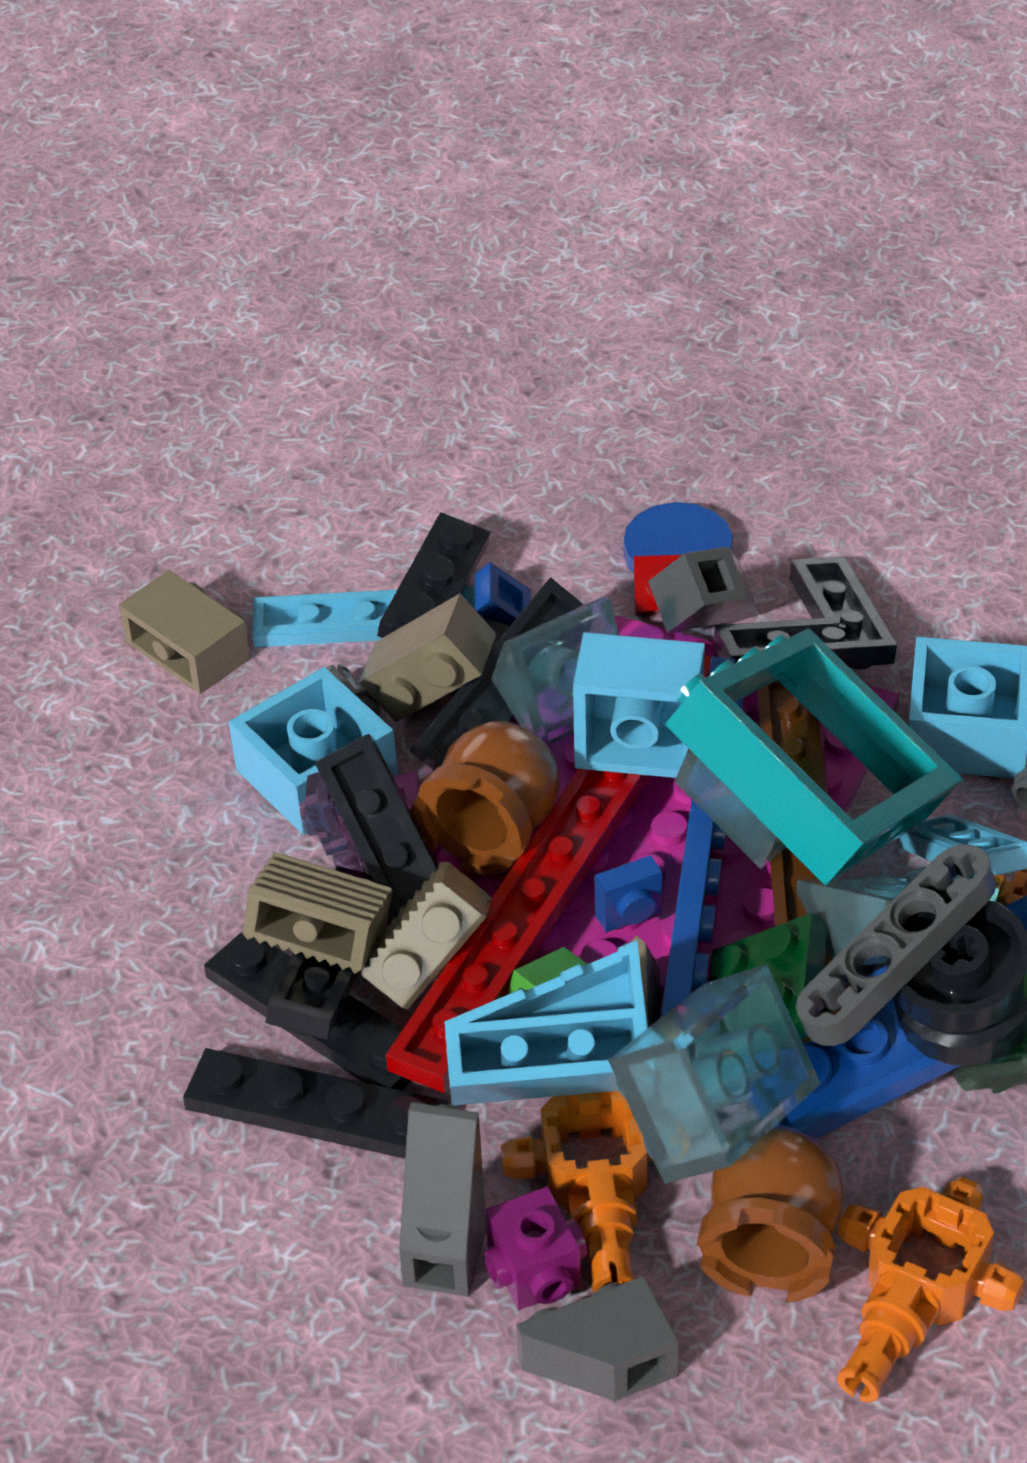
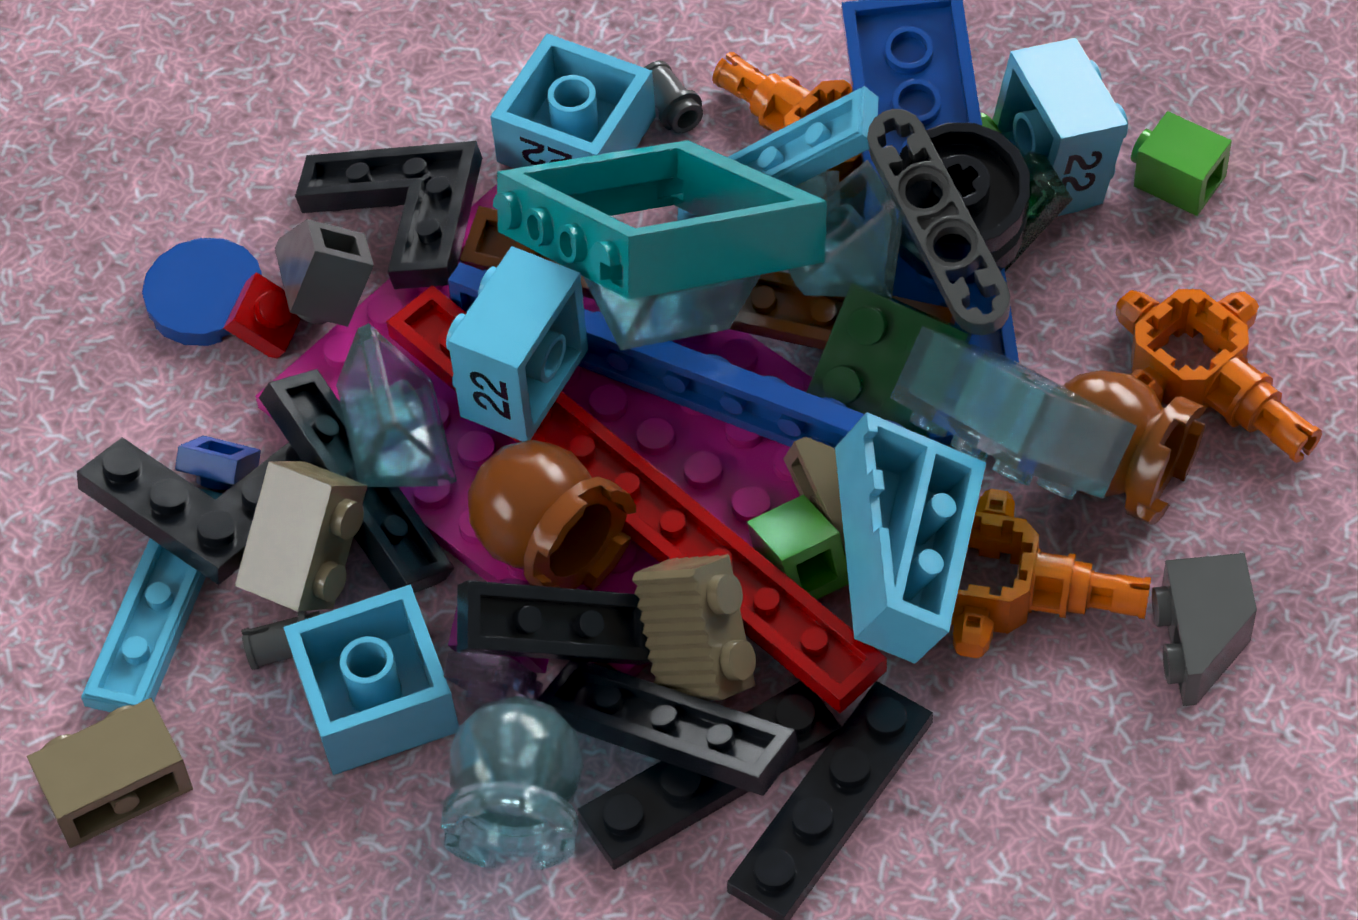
camera: 70 degrees left, 10 degrees up
dark tan brick [242,851,392,974] -> none
dark grey slope [399,1102,486,1297] -> none
magenta brick [484,1186,588,1311] -> none
blue plate [594,855,662,933] -> none
none -> clear light blue tile [440,696,584,870]

